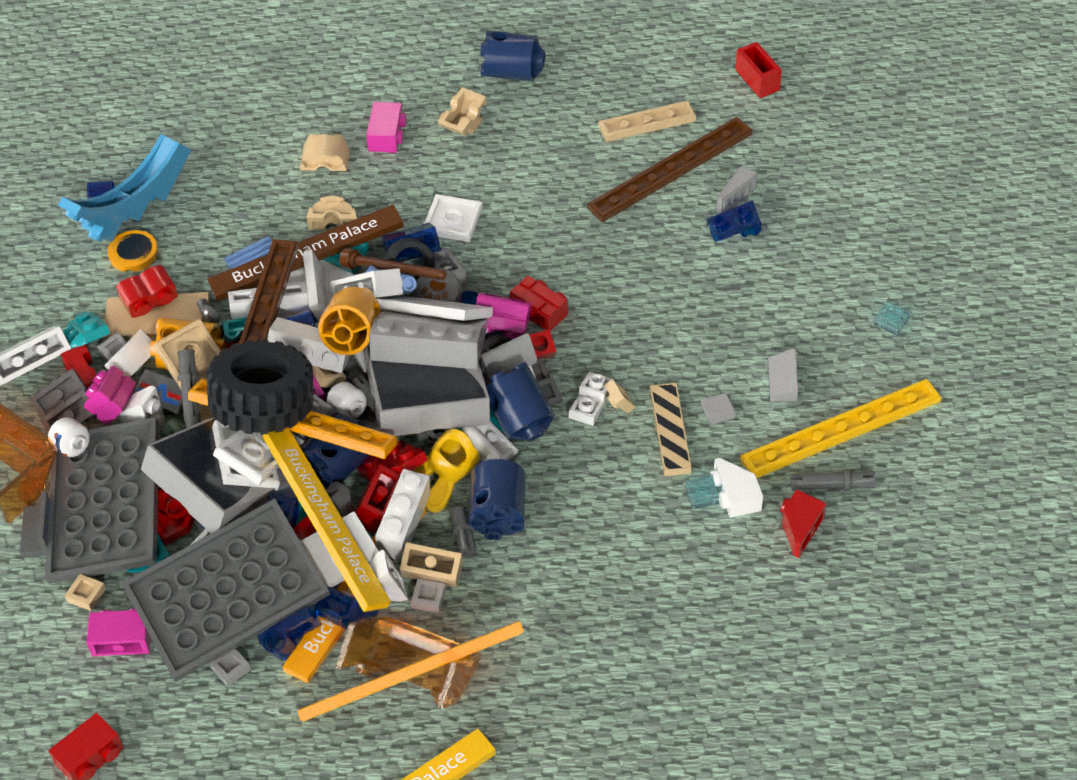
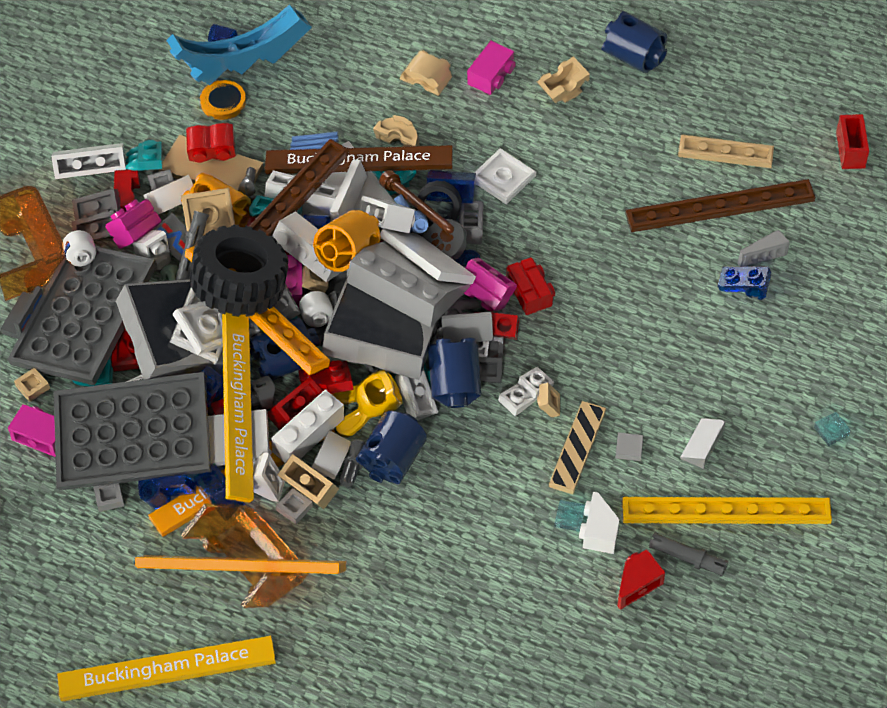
camera: 25 degrees right, 5 degrees up
none -> white slope [311,430,351,479]

